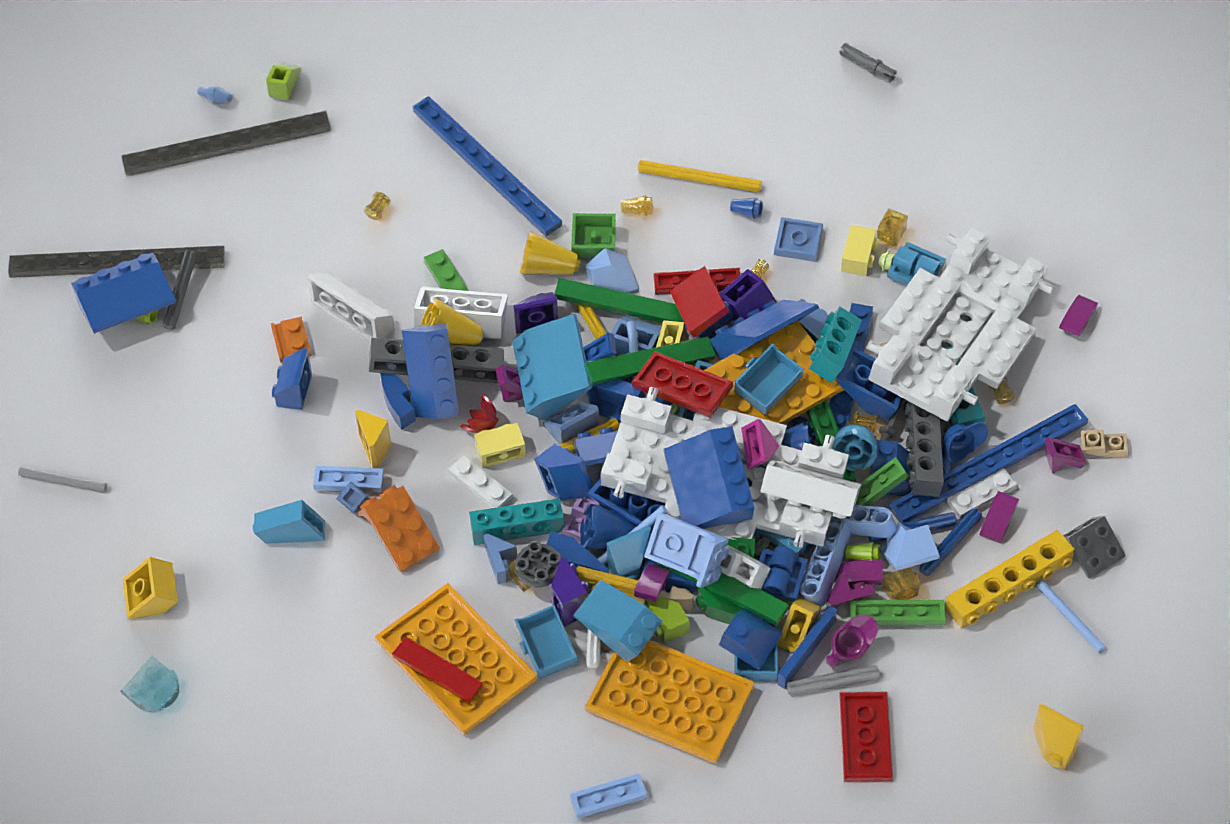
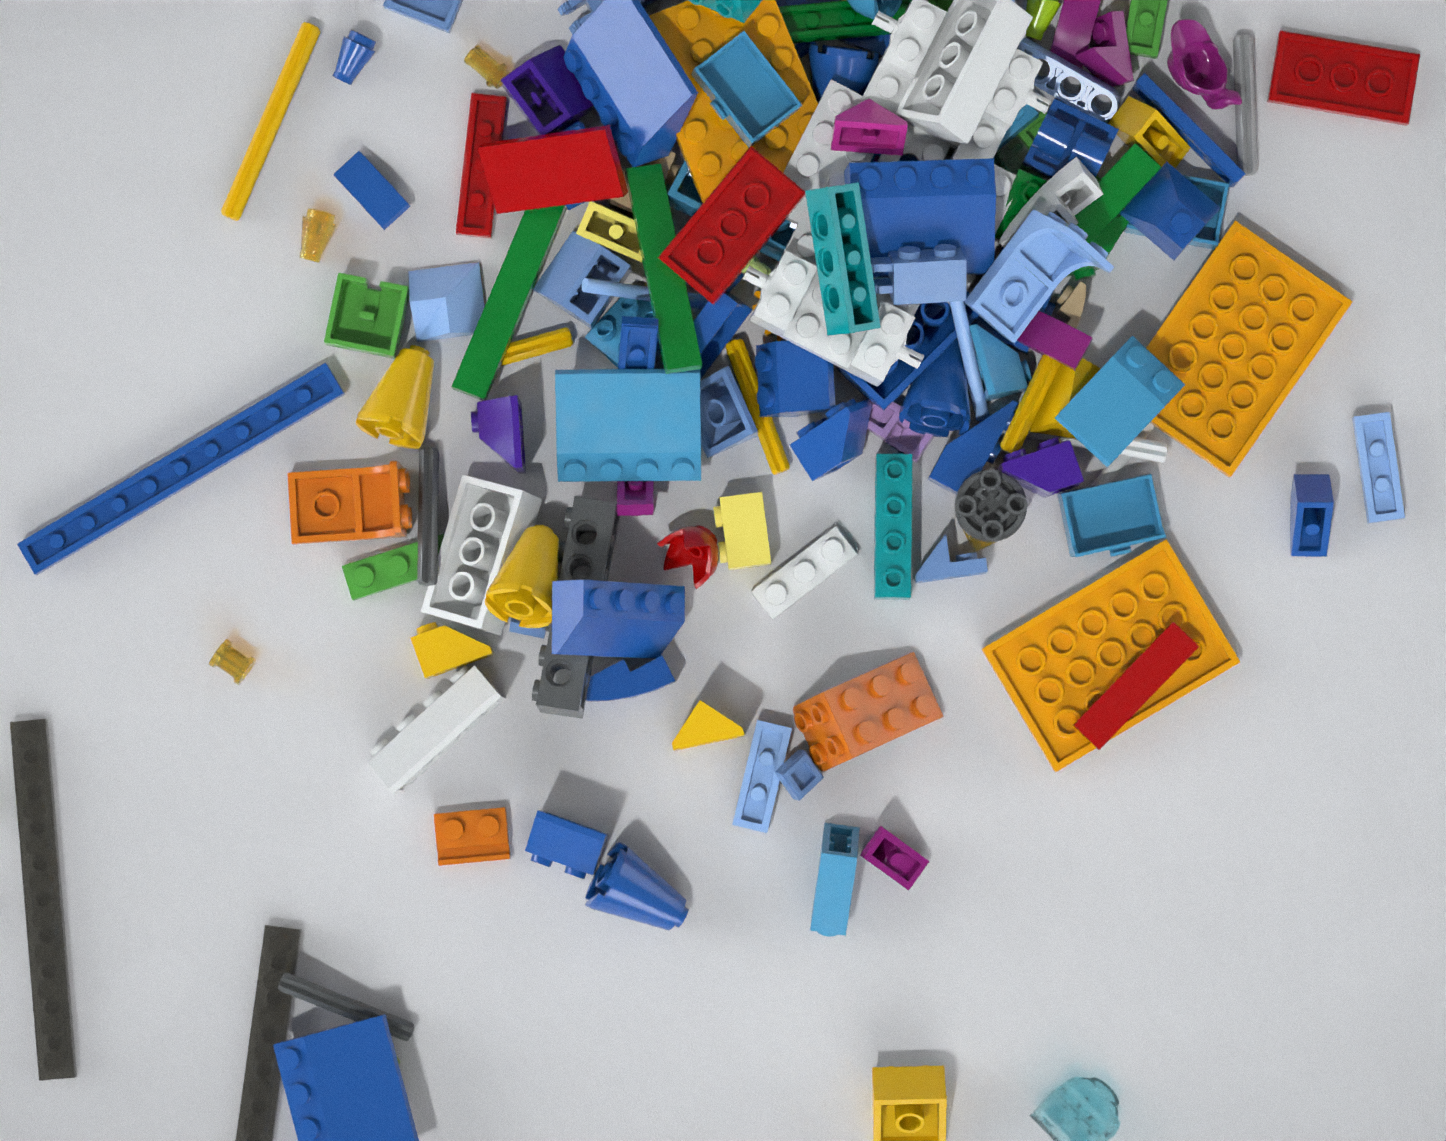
camera: 75 degrees left, 30 degrees up
lime slope [644,597,690,643] -> none
none -> orange bracket [287,461,413,545]
none -> blue slope [333,151,411,230]
none -> yellow slope [410,622,495,679]
none -> dark grey axle [417,447,439,586]
none -> blue cone [585,842,689,931]
none -> teal brick [805,182,881,336]
none -> magenta slope [860,826,930,891]
none -> medium blue hinge [870,244,966,305]
none -> blue slope [1290,474,1334,557]

